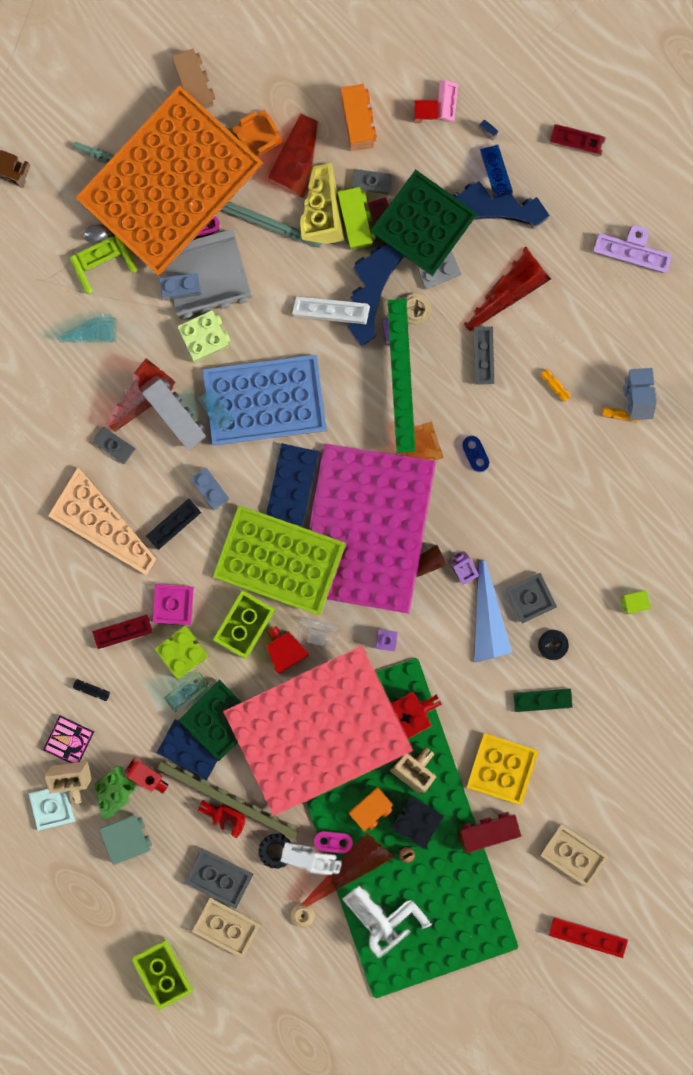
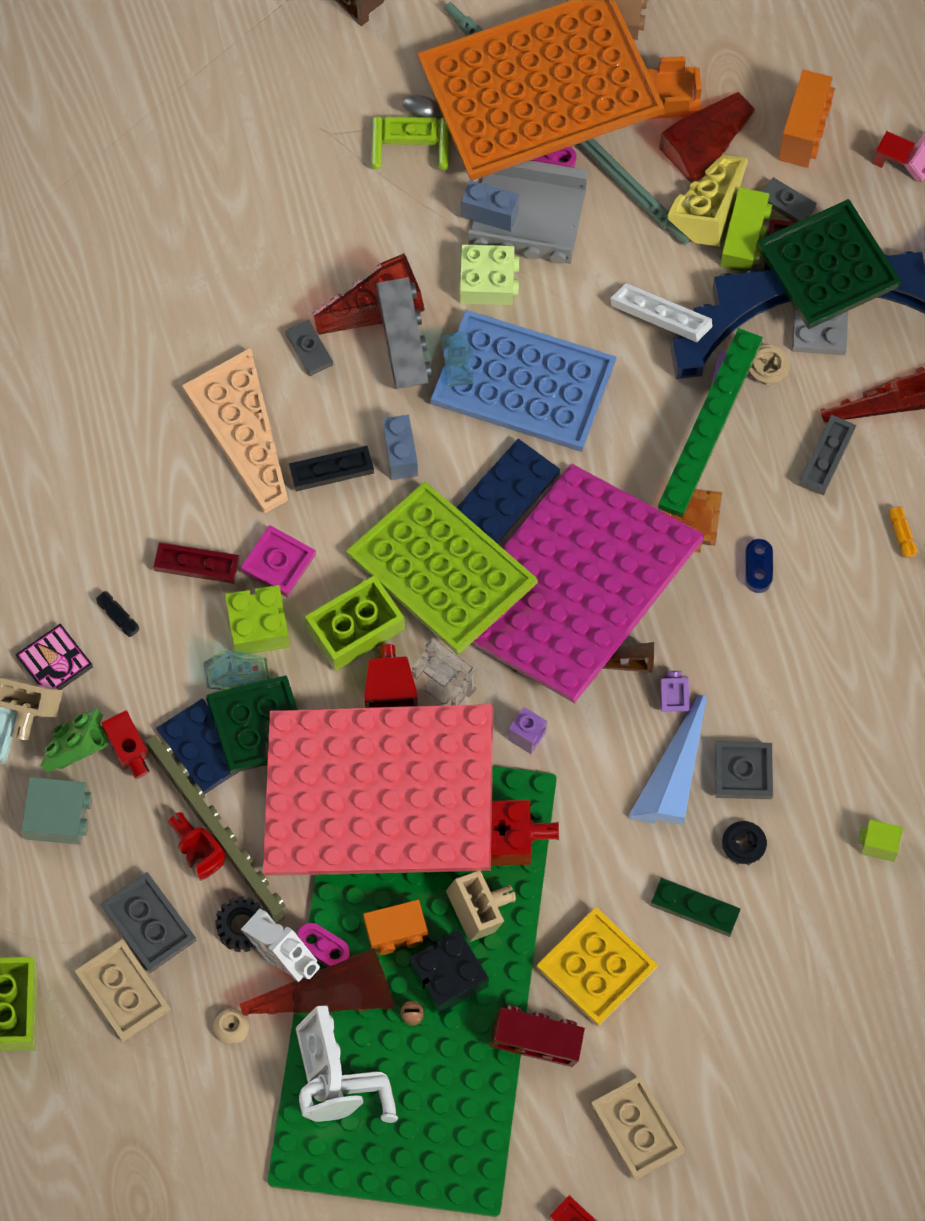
camera: 25 degrees right, 20 degrees down
clear light blue slope [57,314,117,342] -> none

